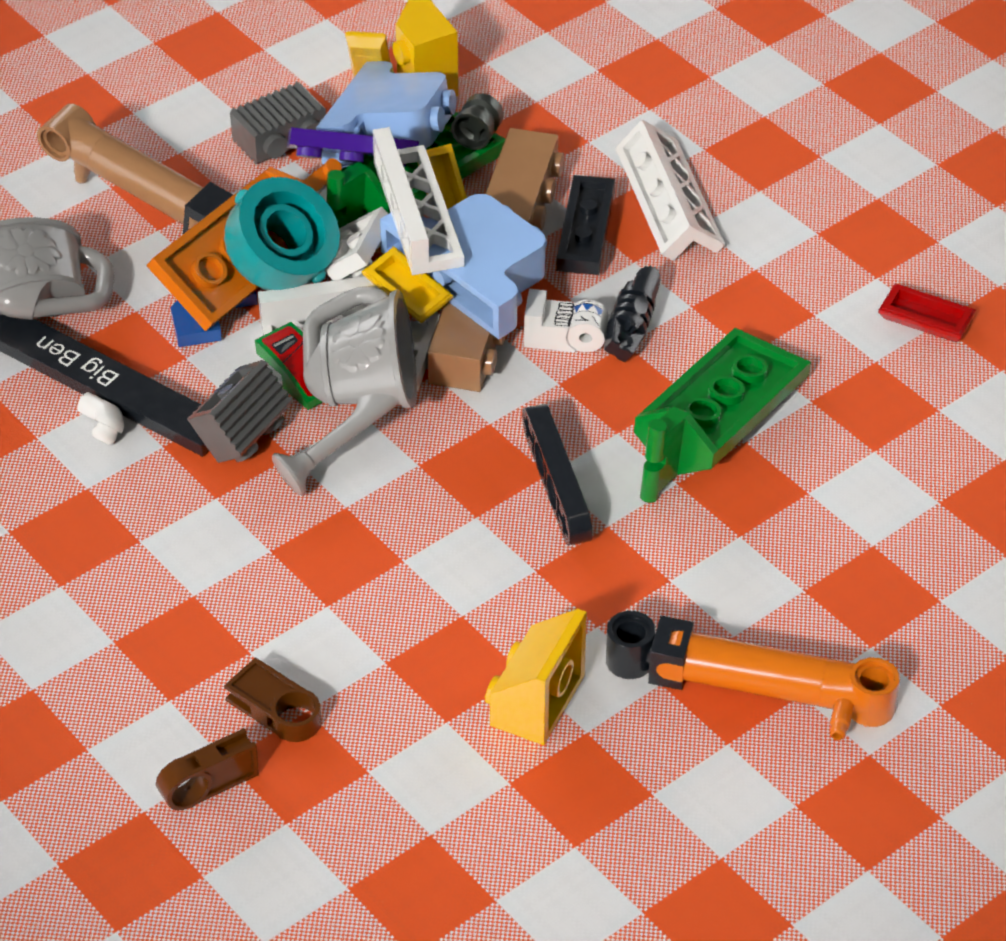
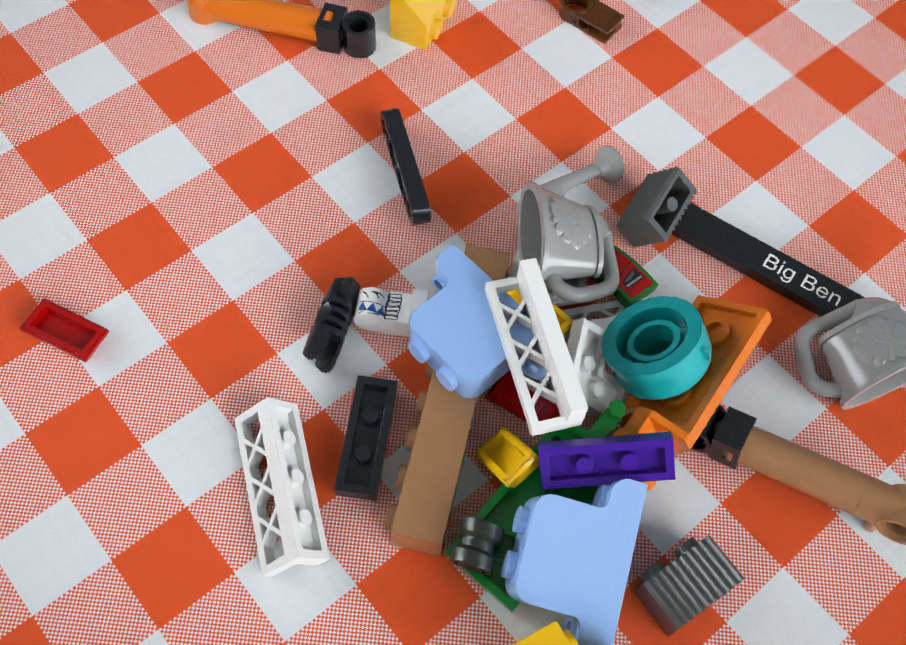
camera: 175 degrees right, 15 degrees up
white arm [77,392,124,445] -> none
green hinge [634,328,811,503] -> none

